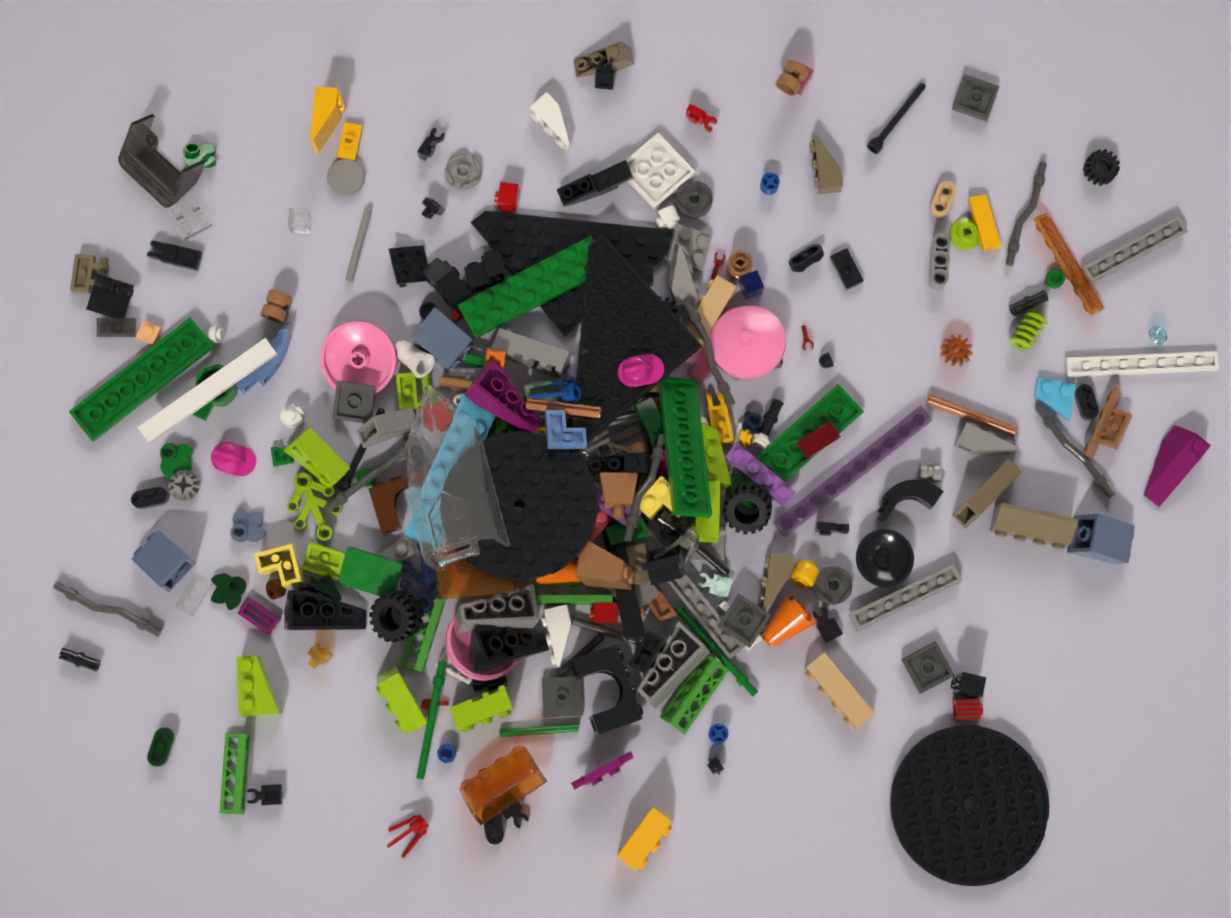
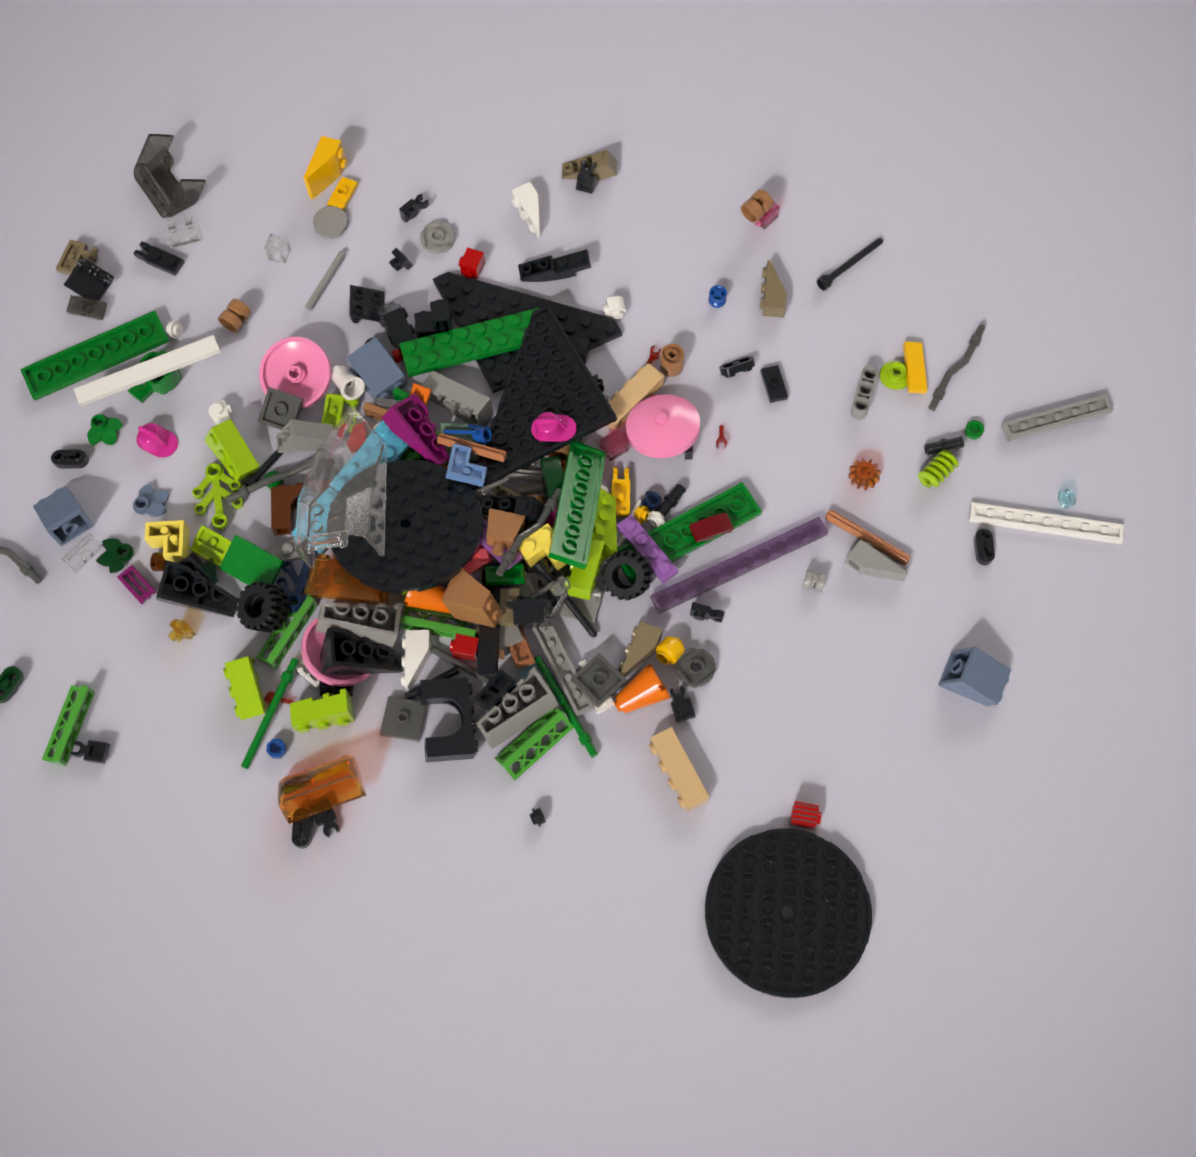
camera: 15 degrees right, 10 degrees down
light nougat plate [136,320,163,346] -> none
light grey gear [168,470,200,501] -> none
green plate [183,142,216,171] -> none
medium blue slope [236,328,291,395] -> none
lime wedge [236,655,282,717] -> none
green tile [270,447,293,467] -> none
red plant [387,814,429,858] -> none
green bar [500,724,579,737] -> none
magenta plate [571,751,634,790] -> none
yellow slope [617,807,672,871] -> none
white plate [626,133,696,210] -> none
light grey plate [666,223,712,272] -> none
light grey slope [668,242,699,306] -> none
dark grey plate [675,181,713,220] -> none
dark grey bar [683,300,736,406] -> none
red plate [686,104,717,132] -> none
light aqua plate [697,573,733,599] -> none
blue wheel [708,724,729,744] -> none
clear blue brick [738,270,764,300] -> none
black hinge [819,352,834,369] -> none
light grey plate [849,564,962,632] -> none
black dish [855,529,914,587] -> none
black arch [877,480,944,522] -> none
dark grey plate [901,641,955,694] -> none
tan plate [930,181,956,218] -> none
black brick [950,672,987,699] -> none
dark grey plate [952,74,1000,122] -> none
dark tan slope [952,459,1022,529] -> none
dark tan slope [990,503,1079,549] -> none
clear orange plate [1033,213,1105,315] -> none
medium azure wing [1034,377,1076,421] -> none
dark grey bar [1035,405,1115,499] -> none
black tyre [1083,149,1120,186] -> none
medium nougat bracket [1084,386,1132,460] -> none
magenta wedge [1144,425,1211,507] -> none

